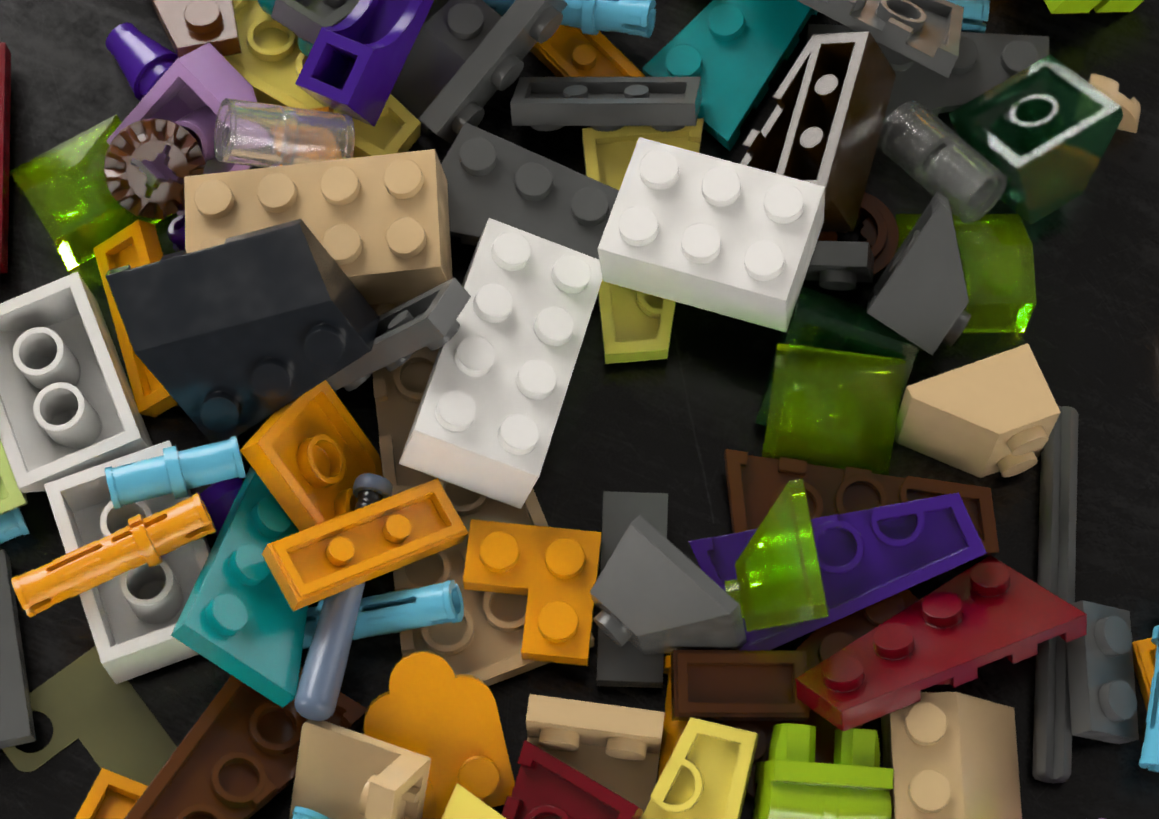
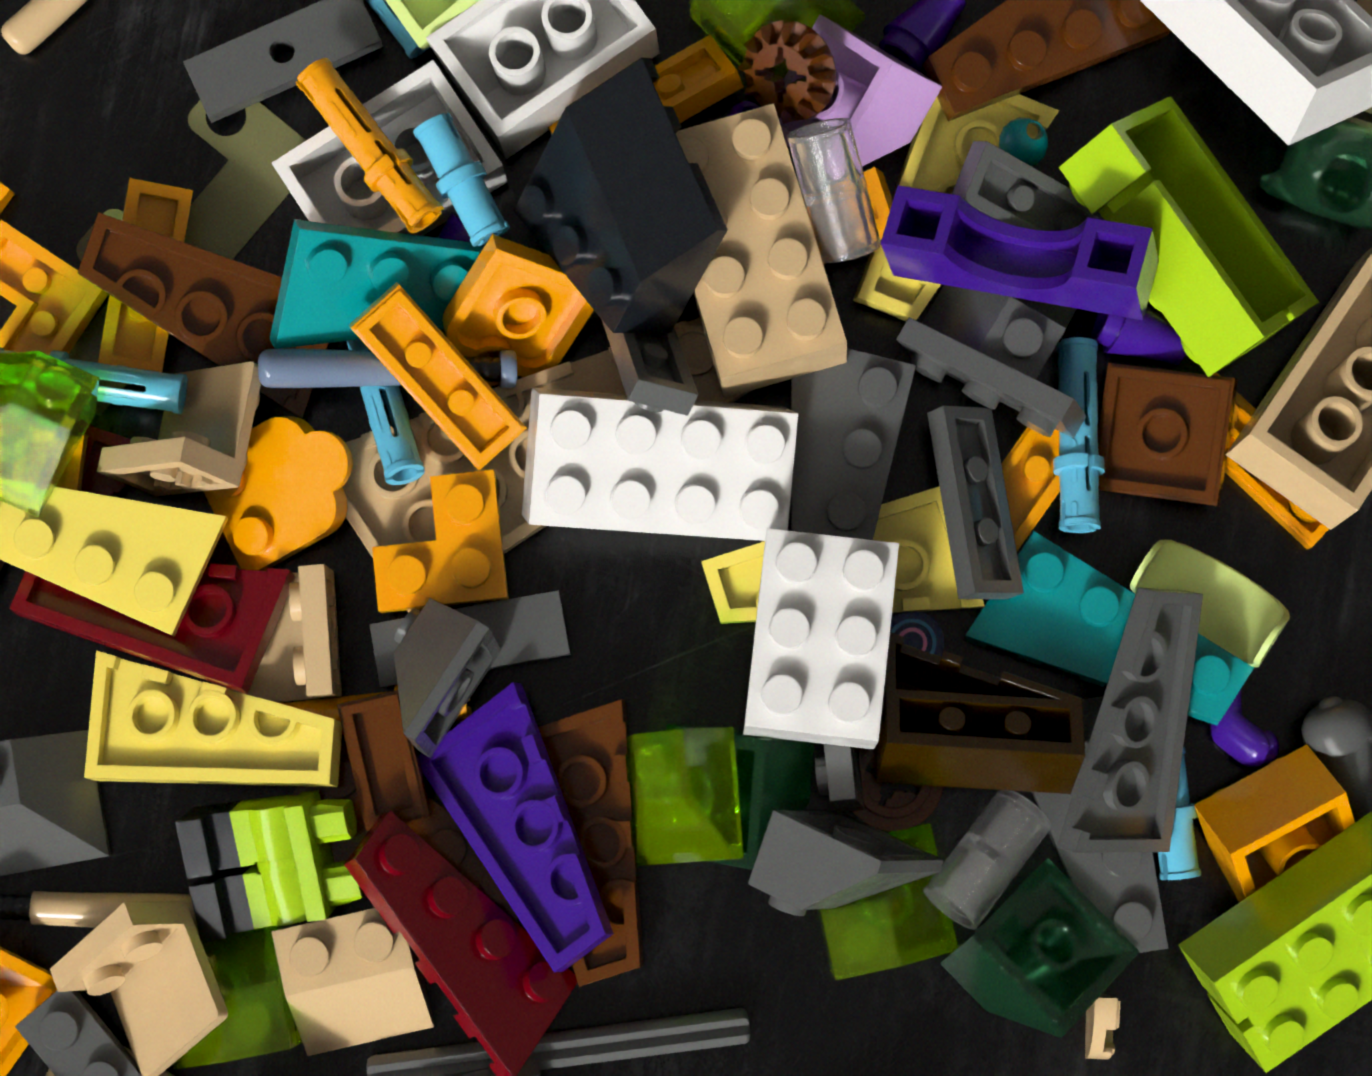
camera: 80 degrees right, 15 degrees up
clear neon green slope [725,479,829,632] -> none
tan slope [892,343,1061,478] -> none

